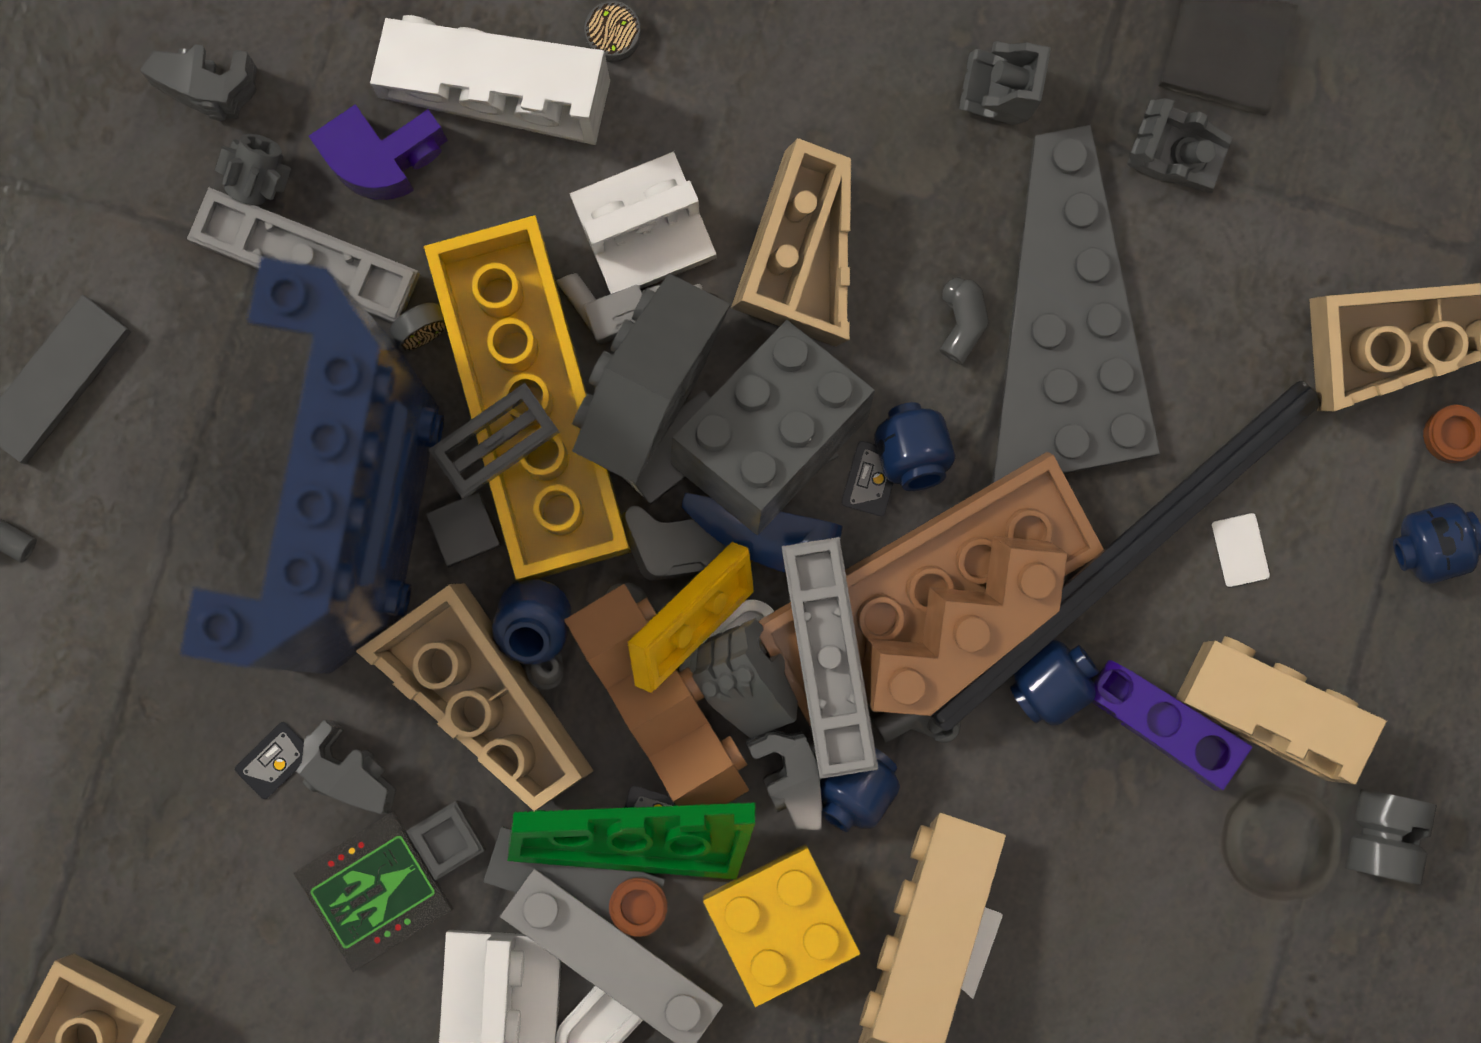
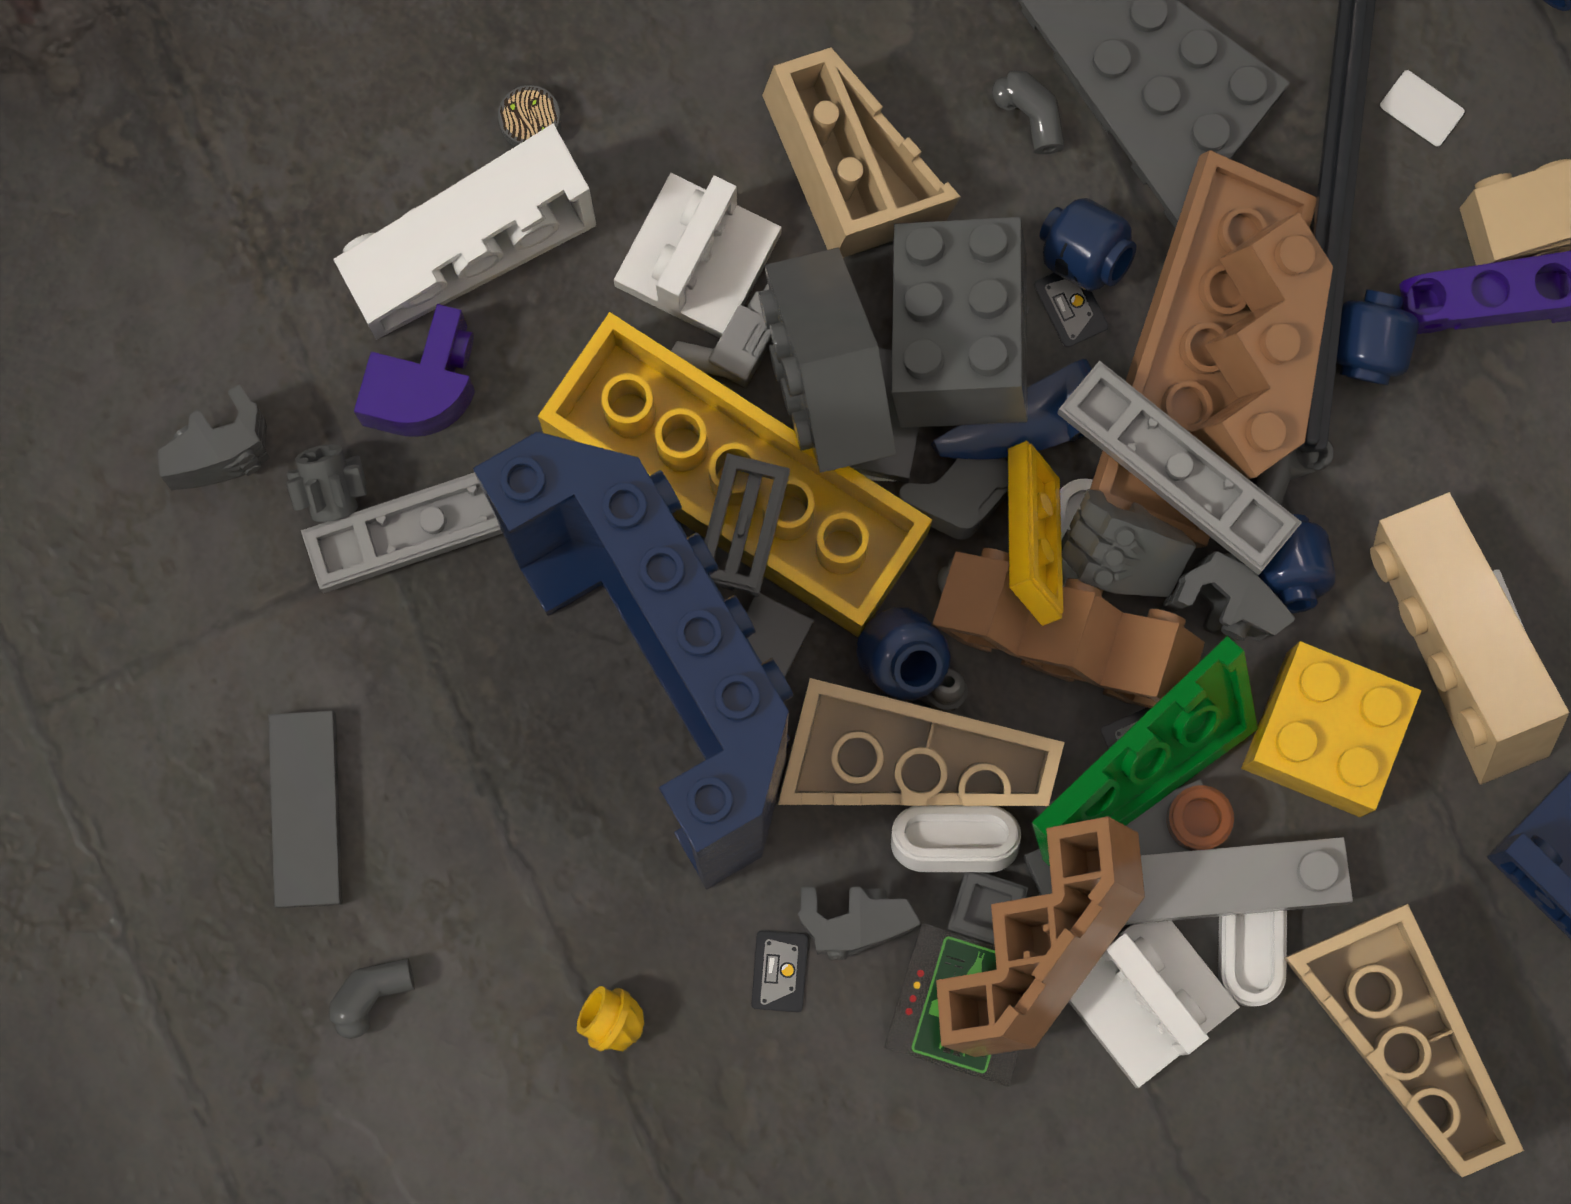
camera: 40 degrees left, 5 degrees down
none -> yellow plate [577,986,644,1052]
none -> white tile [891,805,1021,872]
none -> medium nougat brick [936,816,1145,1057]

